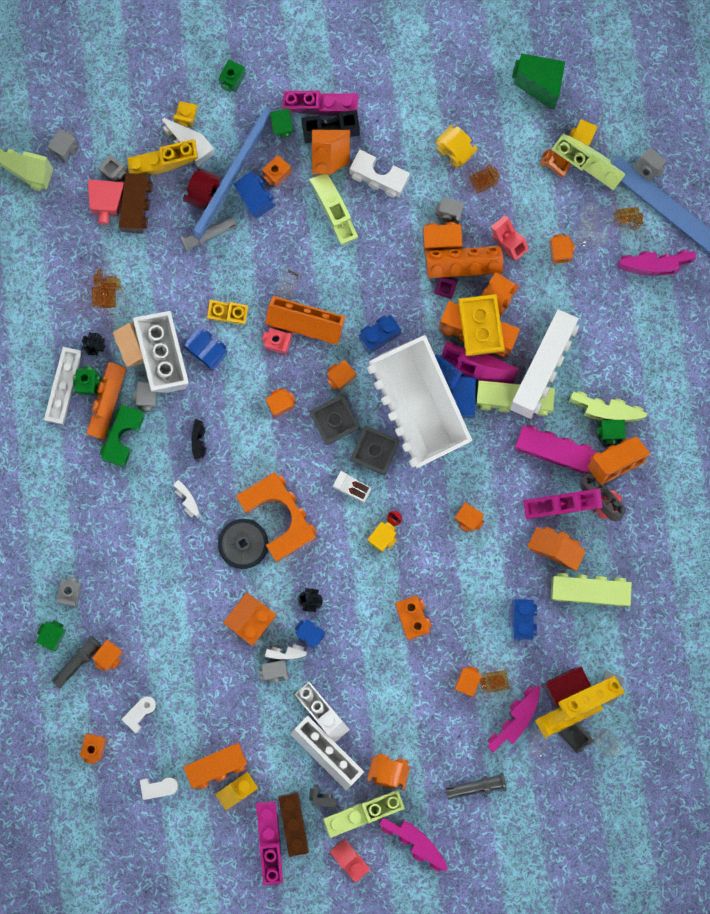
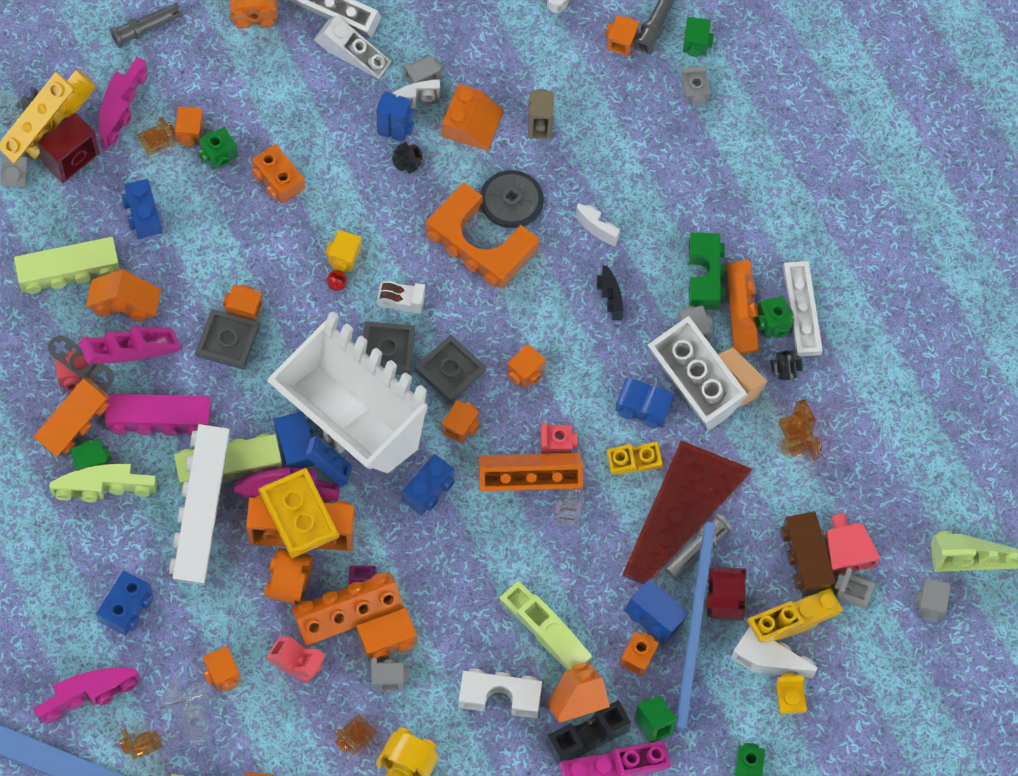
camera: 160 degrees right, 15 degrees down
none -> blue brick [96,570,154,636]
none -> dark grey plate [195,309,260,370]
none -> green brick [198,126,238,170]
none -> dark tan brick [528,89,554,139]
none -> clear red wing [622,440,752,585]

